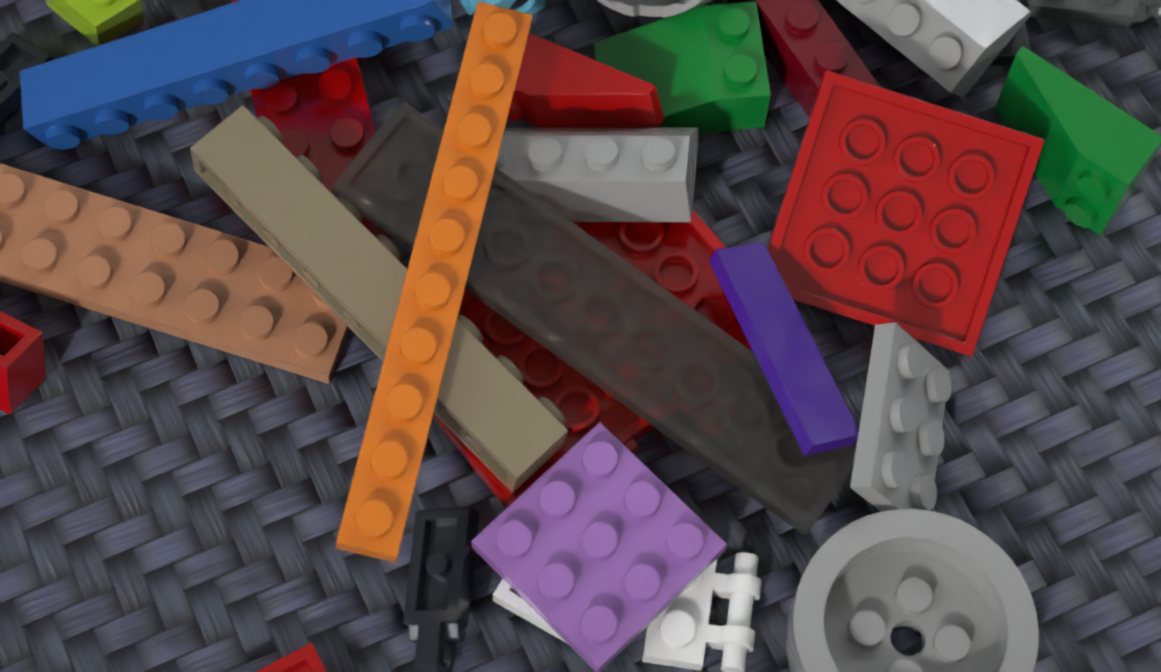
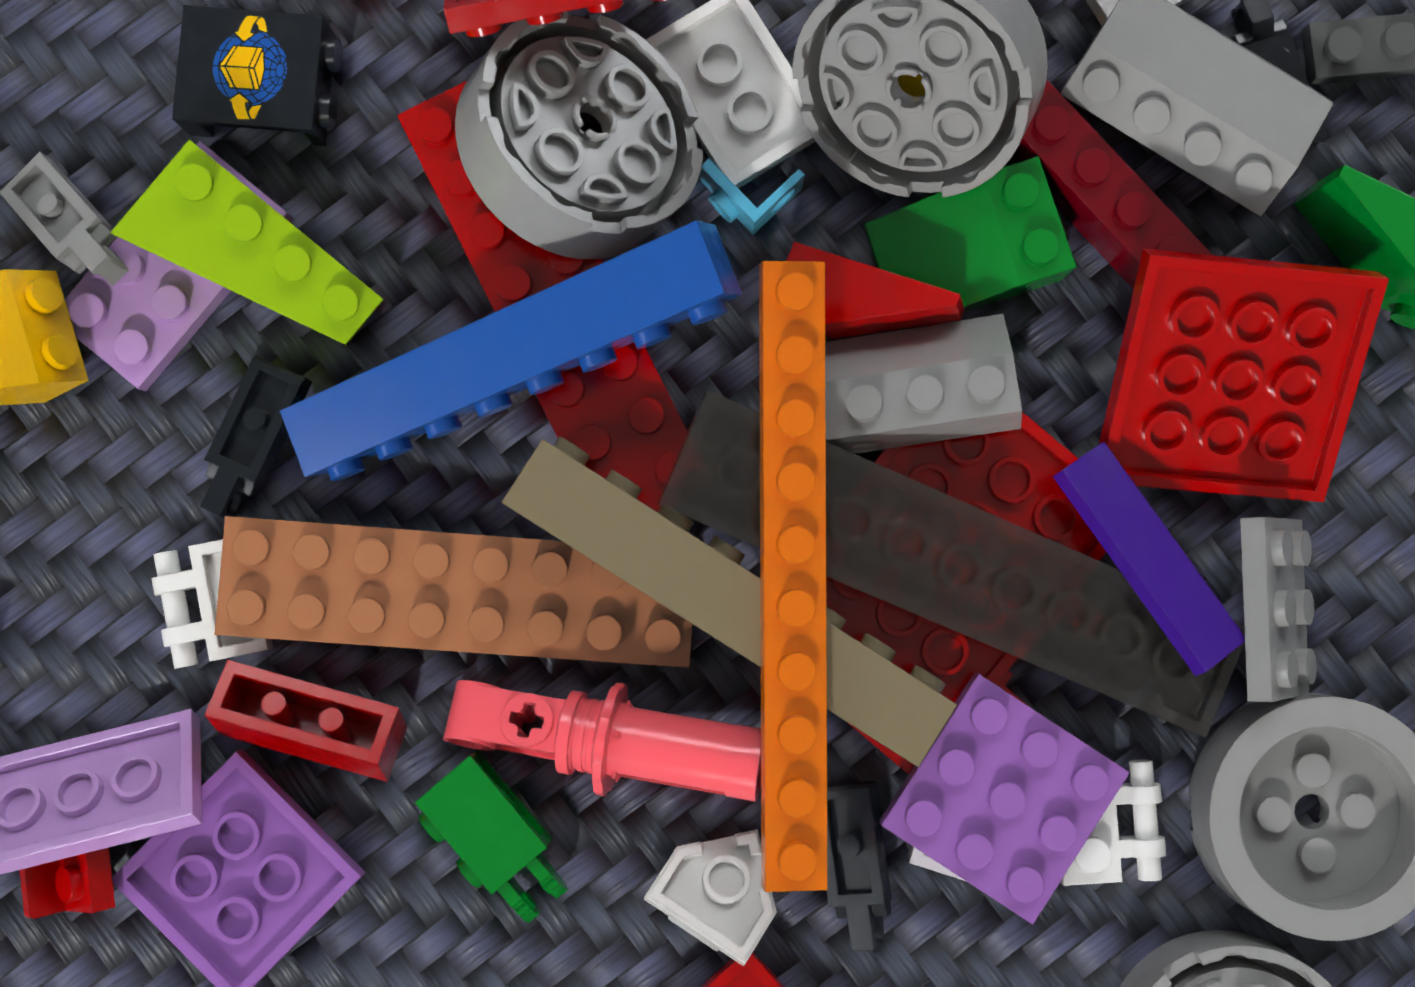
camera: 10 degrees left, 20 degrees up
none -> green hinge [415,750,568,923]
none -> coral piece [443,680,761,802]
none -> white plate [644,829,777,966]

